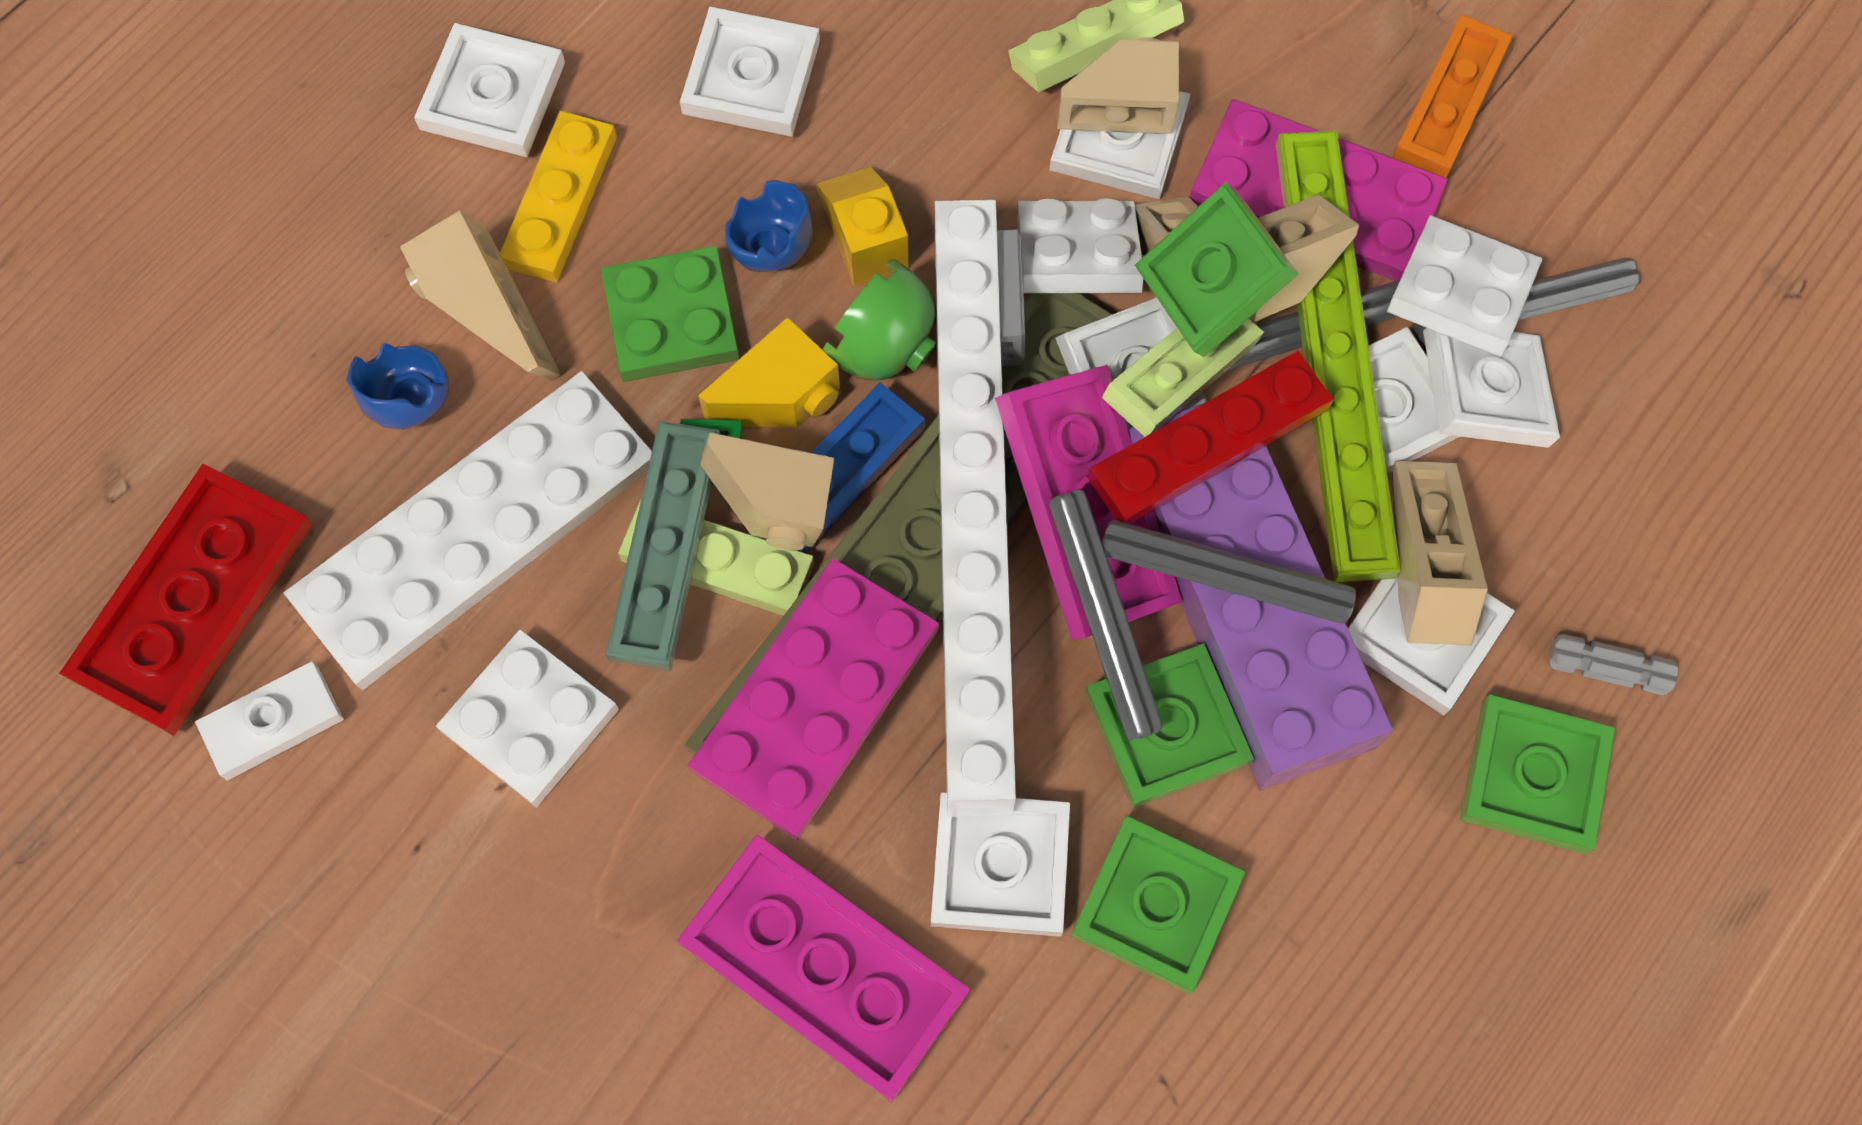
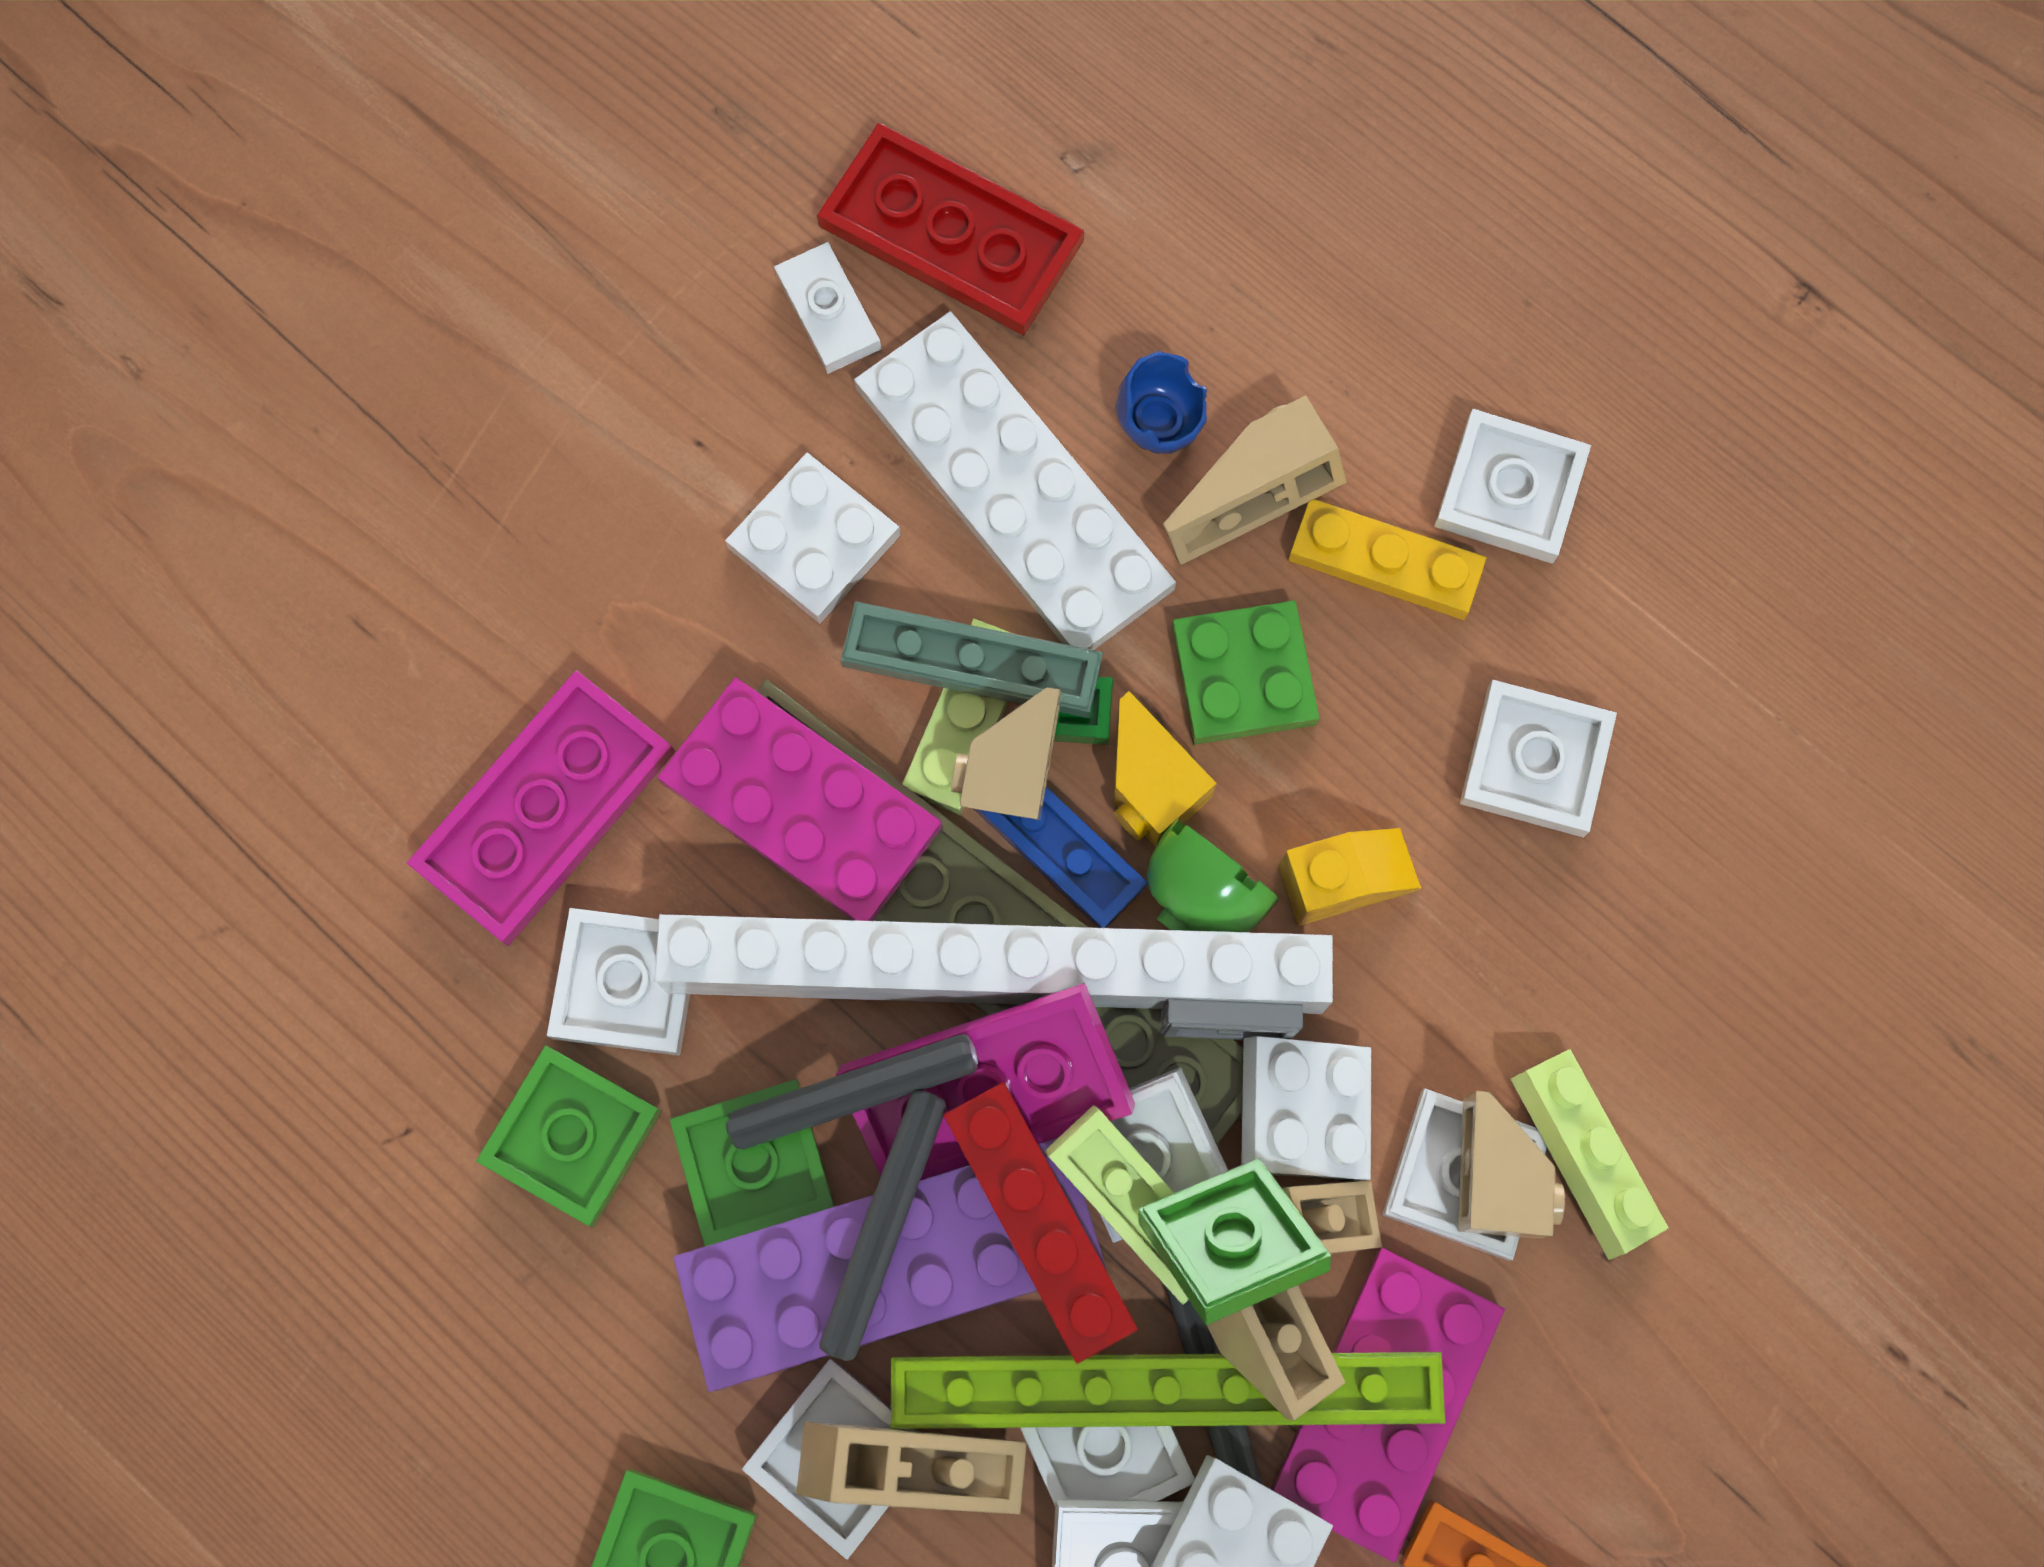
camera: 95 degrees right, 5 degrees up
blue hair [724,180,813,273] -> none

